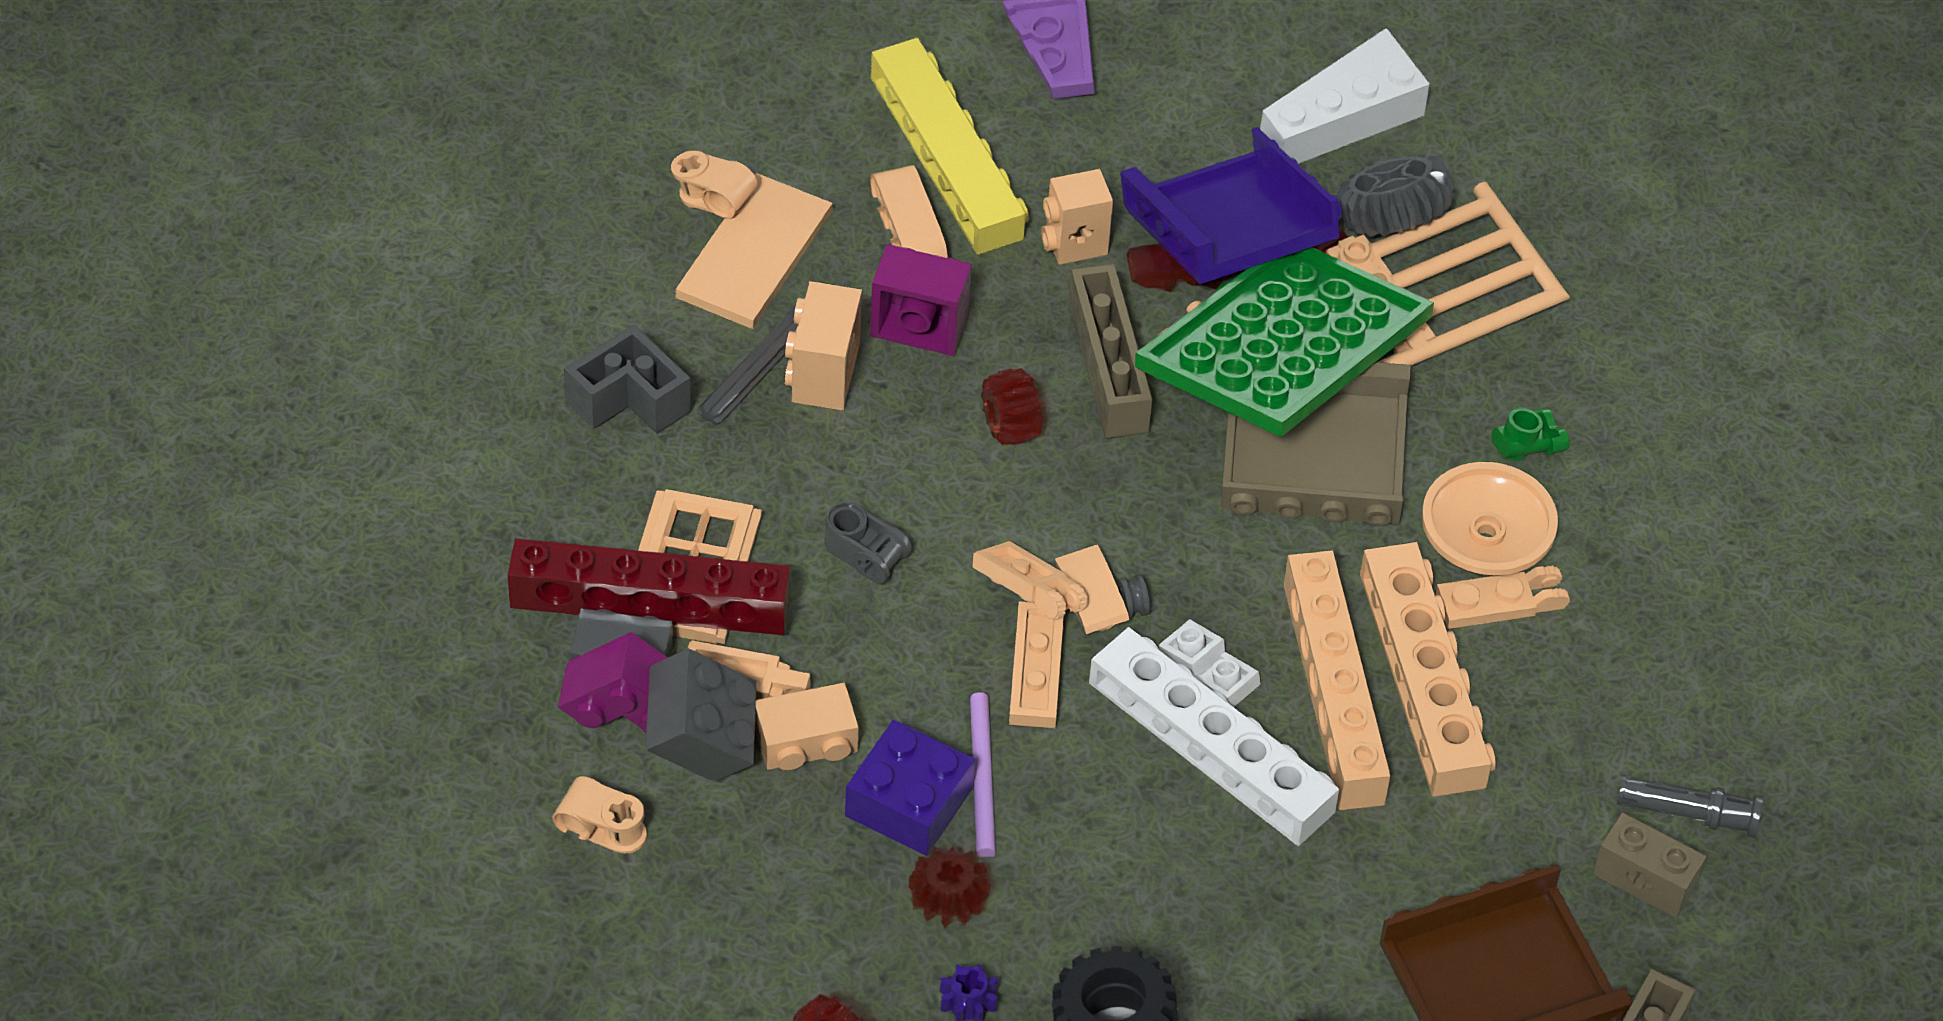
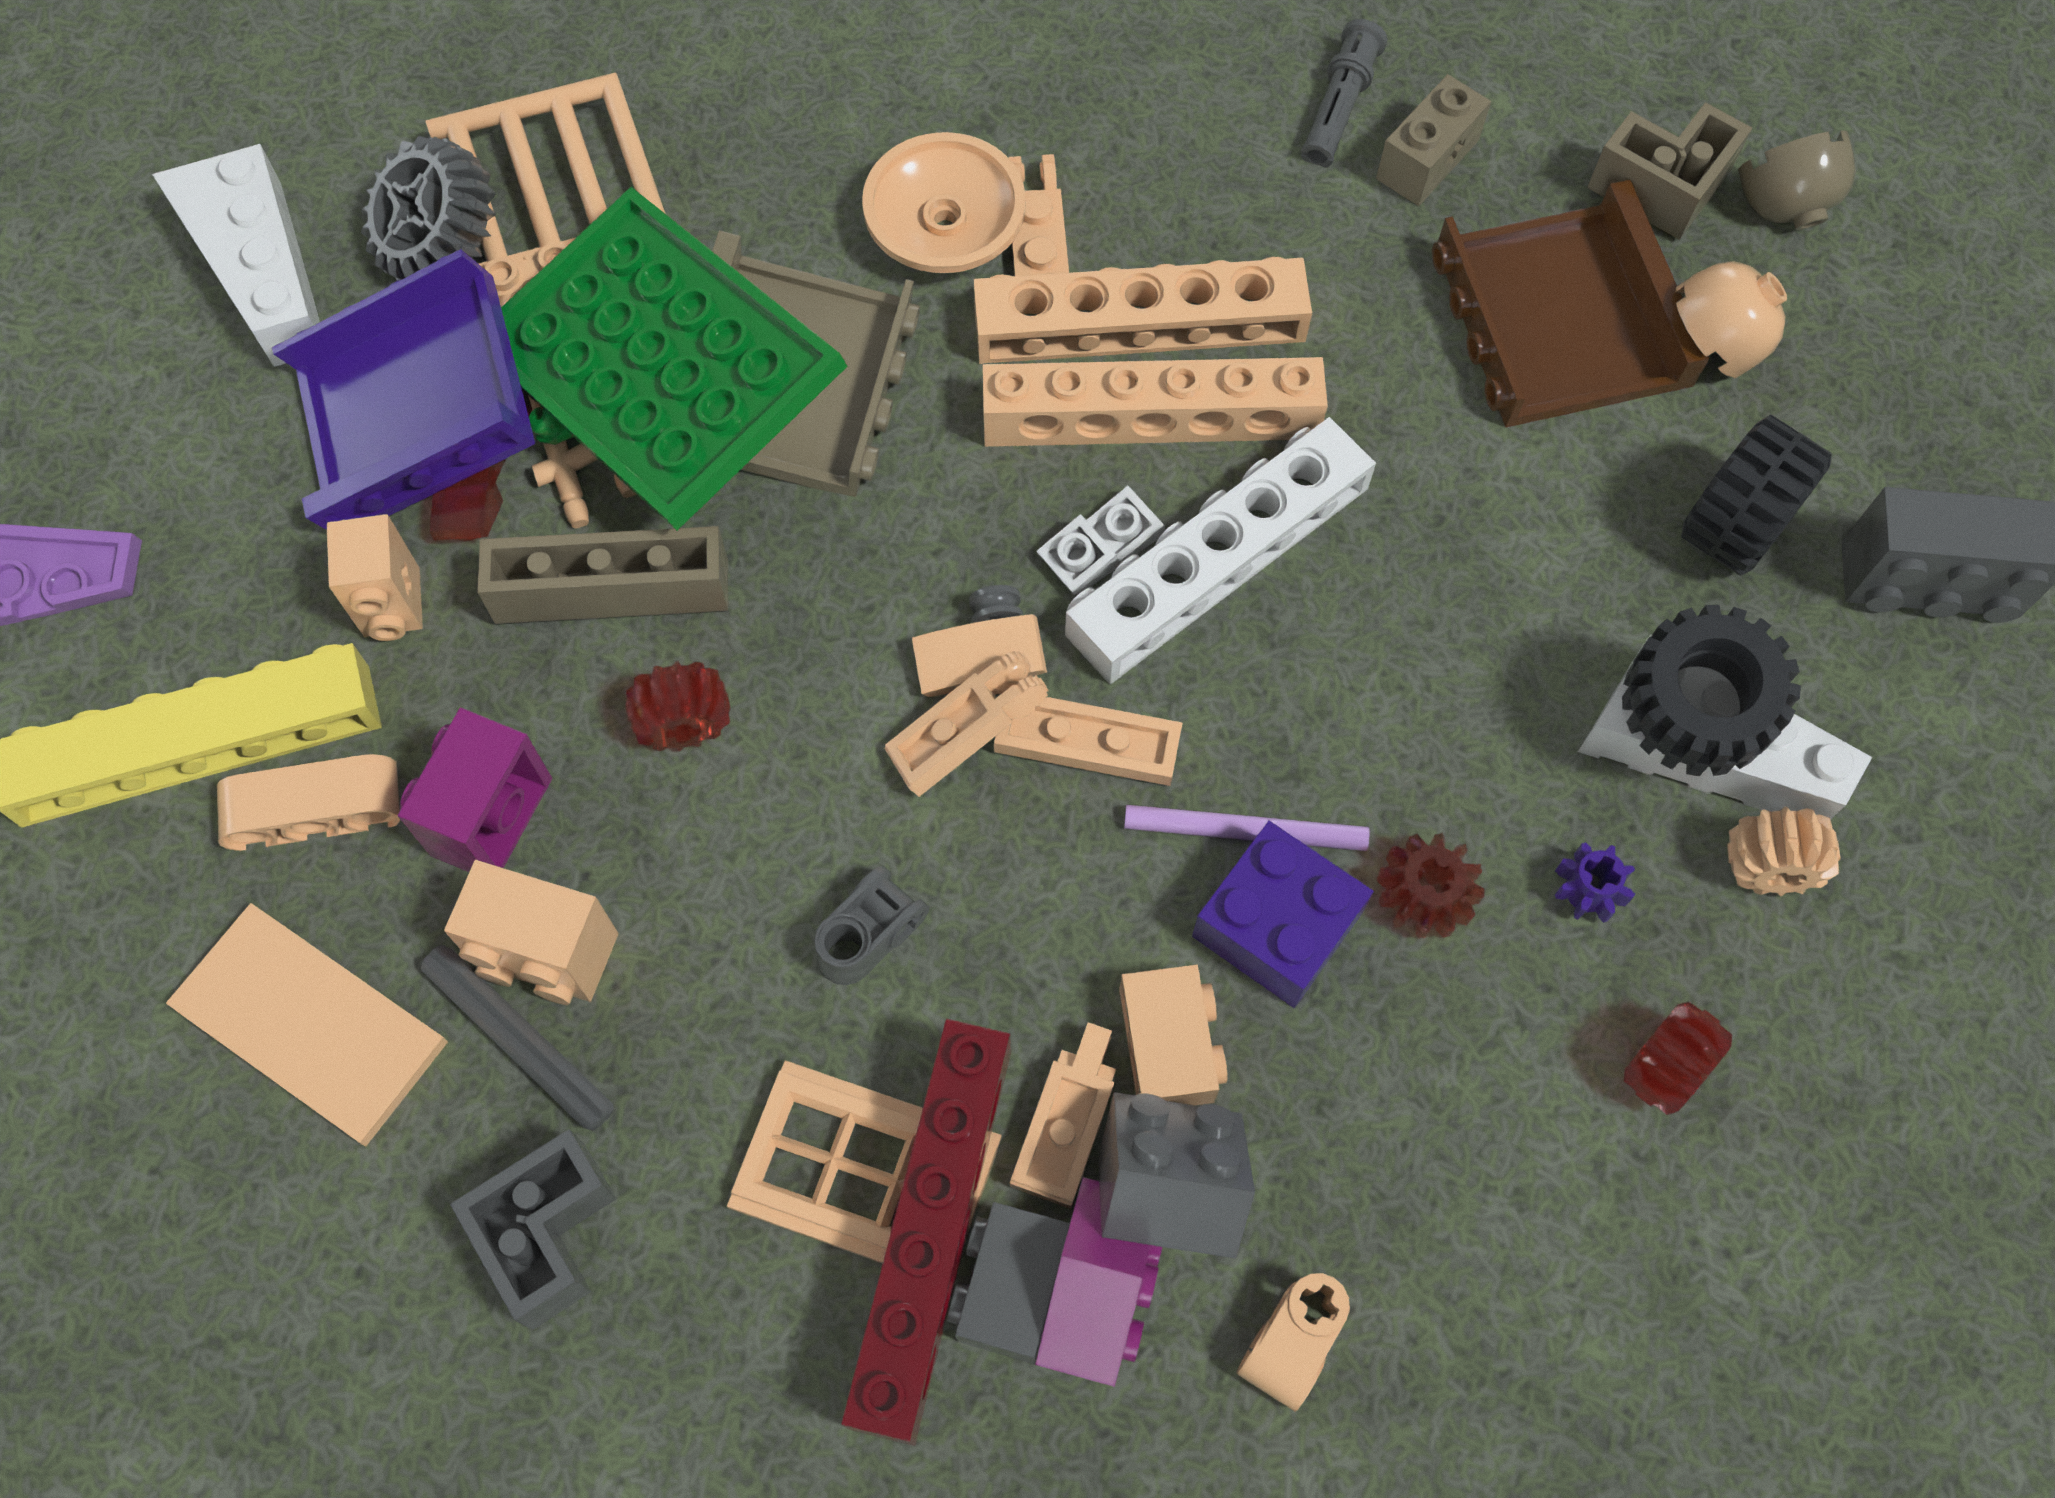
camera: 80 degrees left, 15 degrees up
light nougat piece [671,150,757,218] -> none
green plate [1491,408,1570,461] -> none

